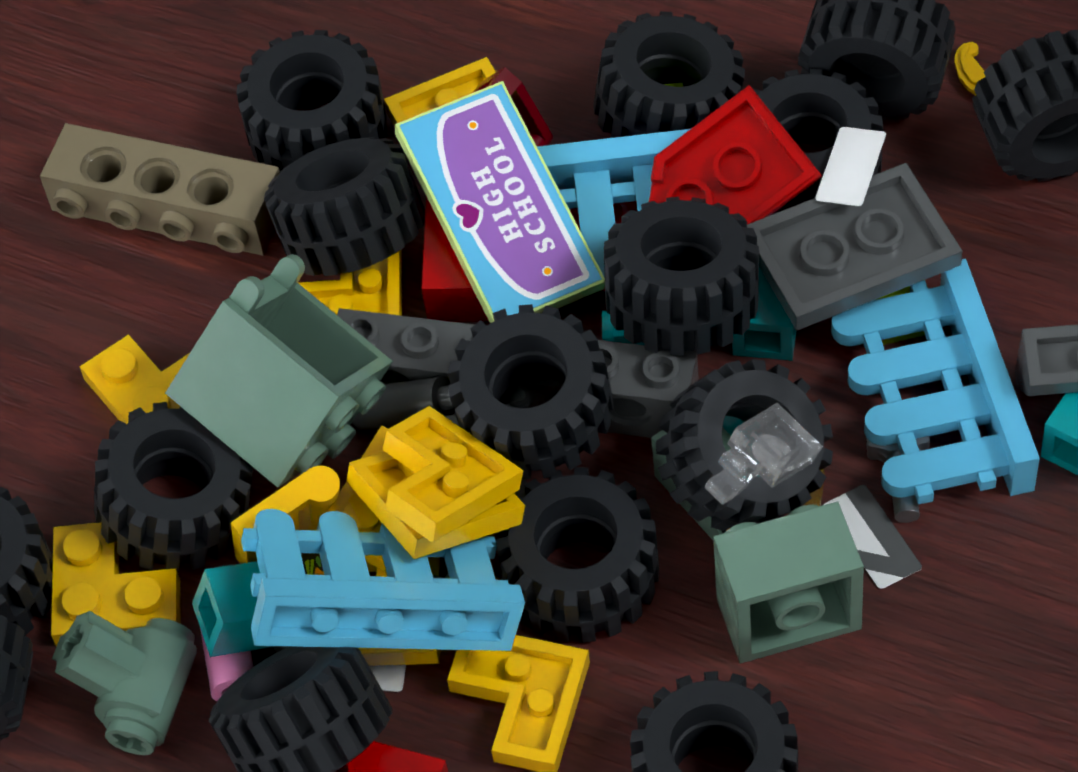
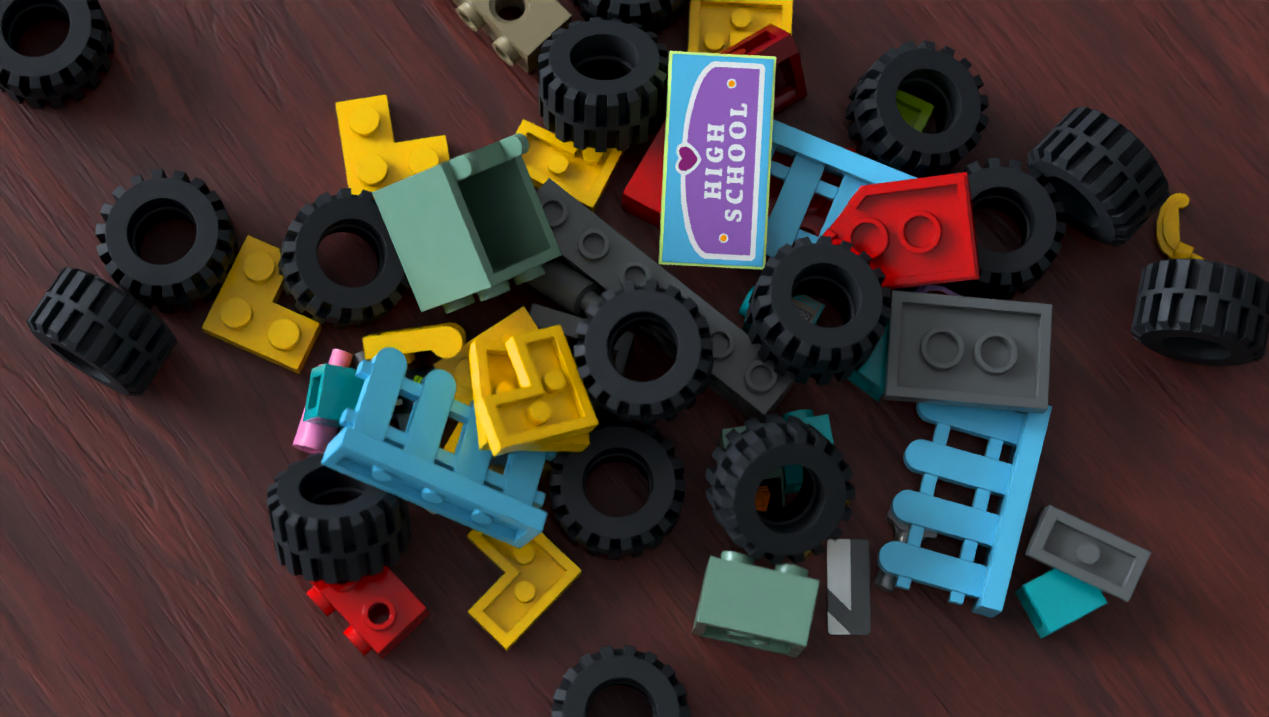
camera: 15 degrees right, 20 degrees up
sand green piece [52,611,197,755] -> none
clear plate [704,403,823,505] -> none
white sticker [815,127,886,206] -> none

